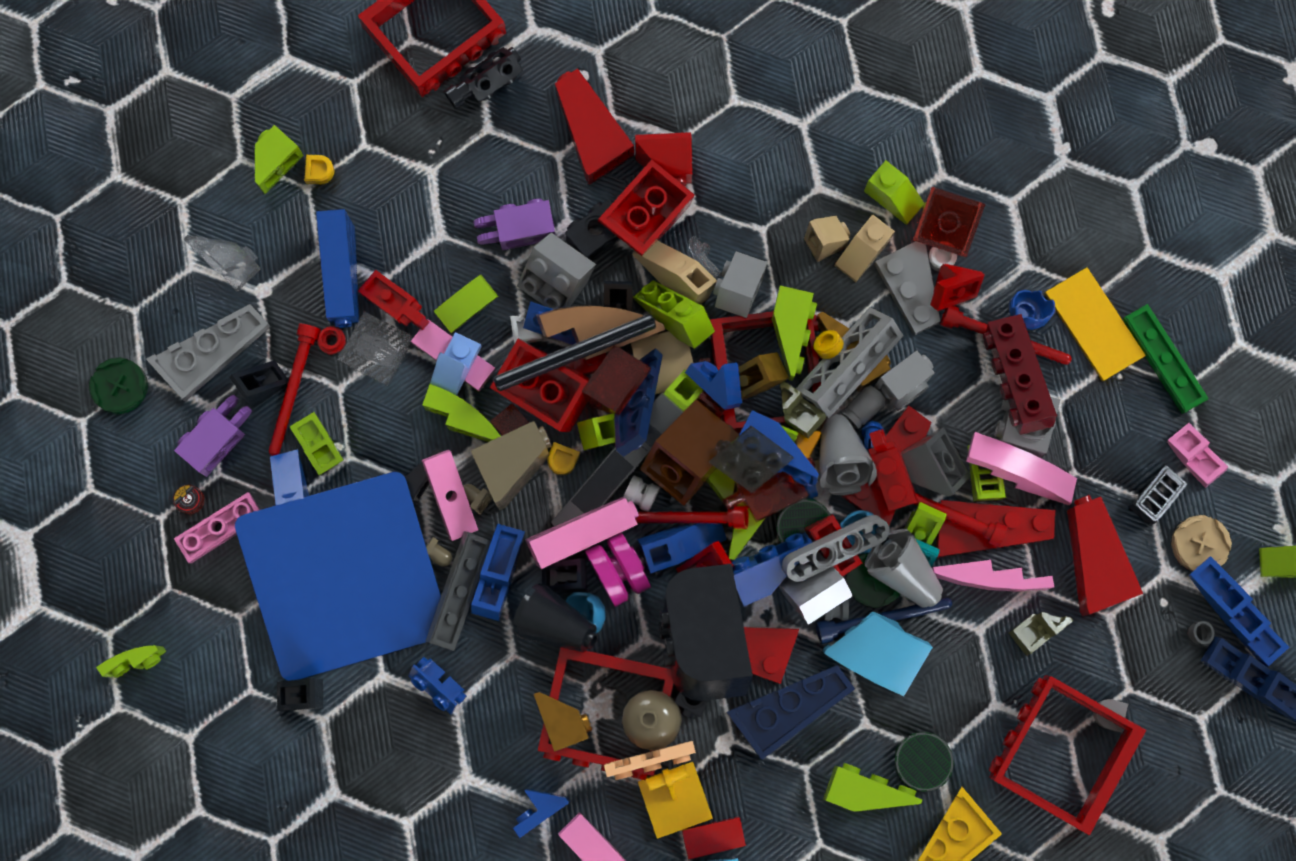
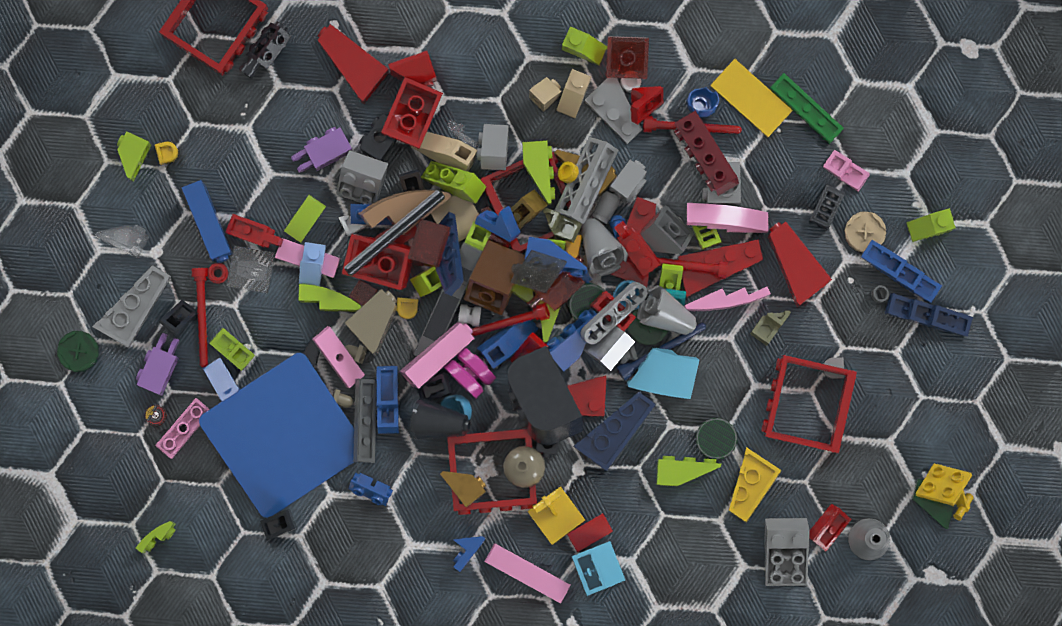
camera: 20 degrees left, 5 degrees up
light nougat wing [604,741,696,780] -> none

